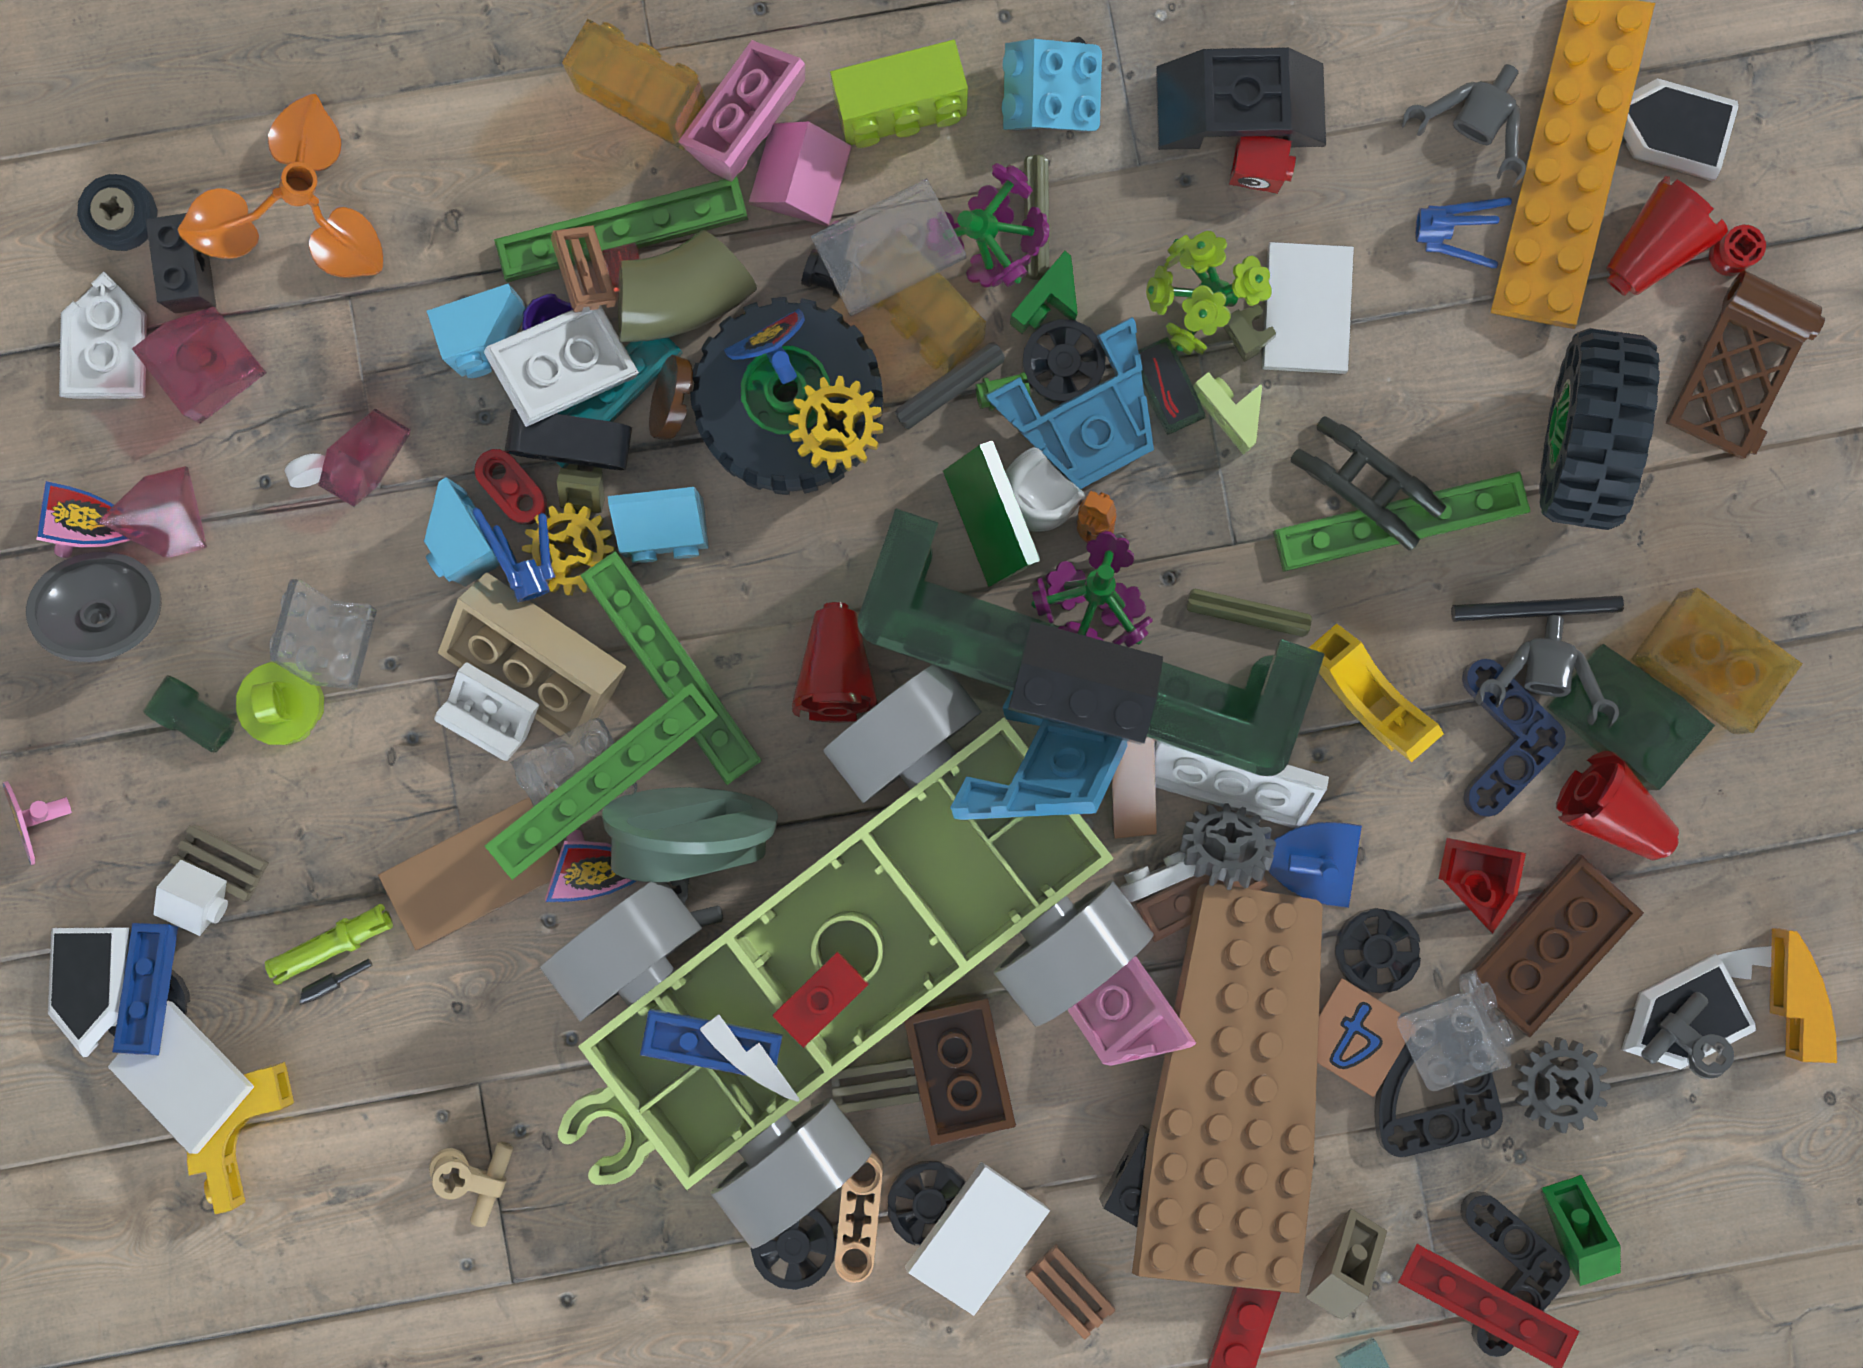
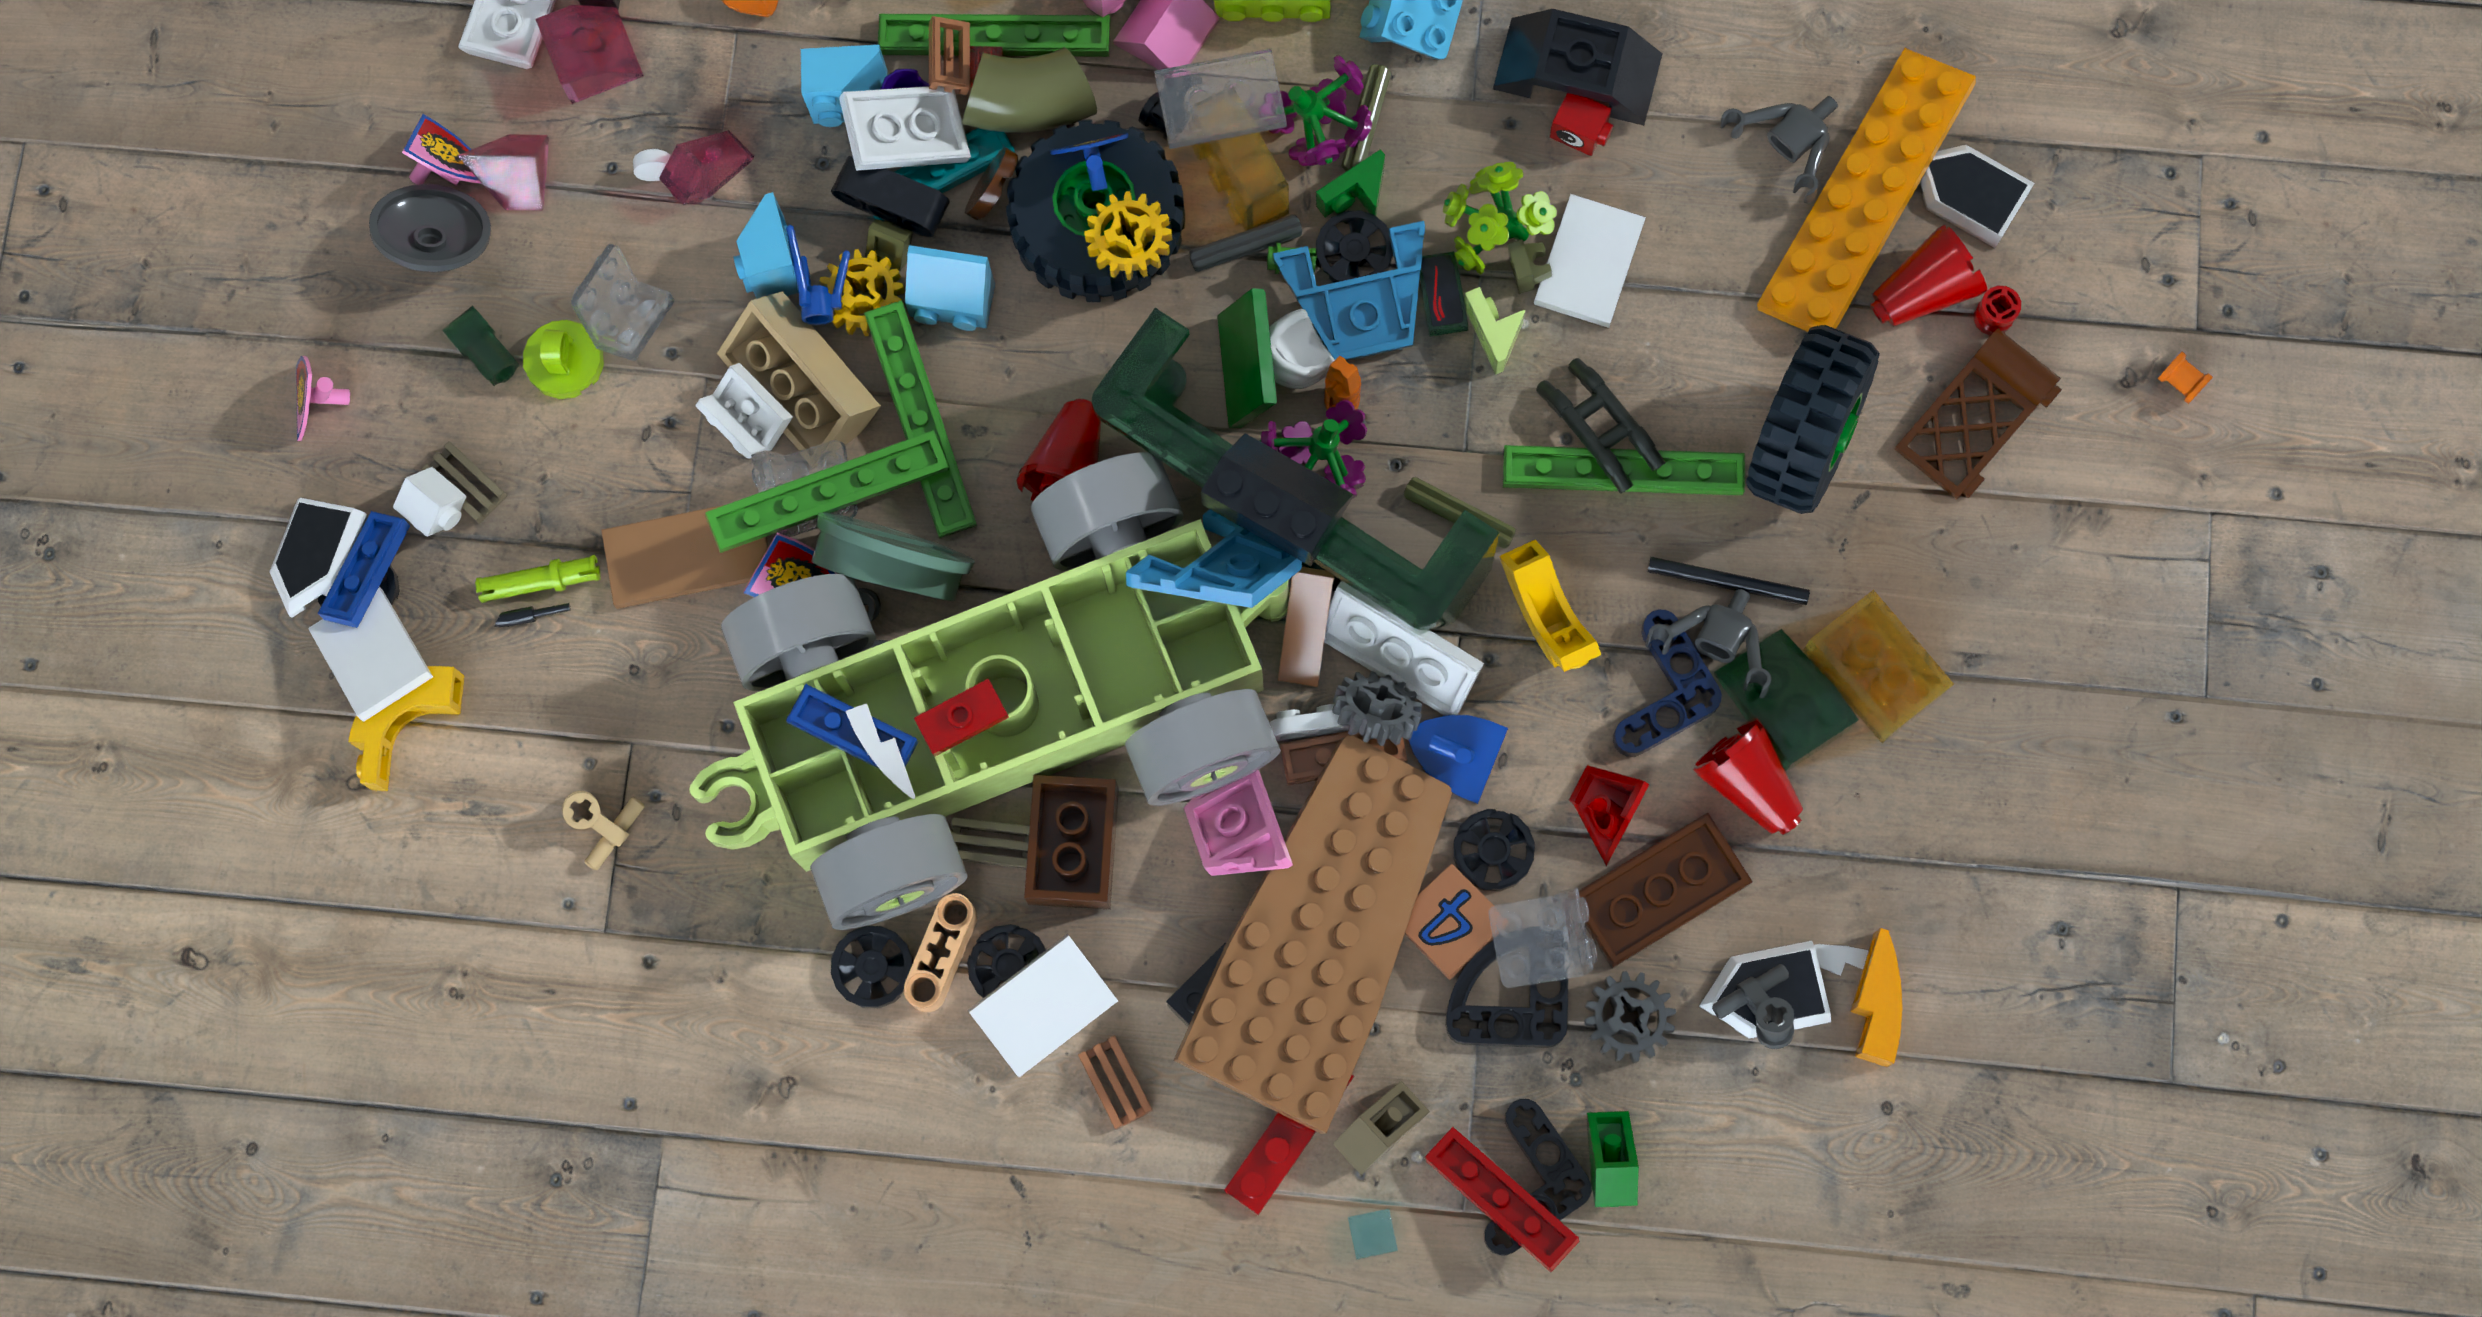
camera: 20 degrees right, 10 degrees down
red plate [475,449,547,525] -> none
blue plant [1415,197,1512,269] -> none

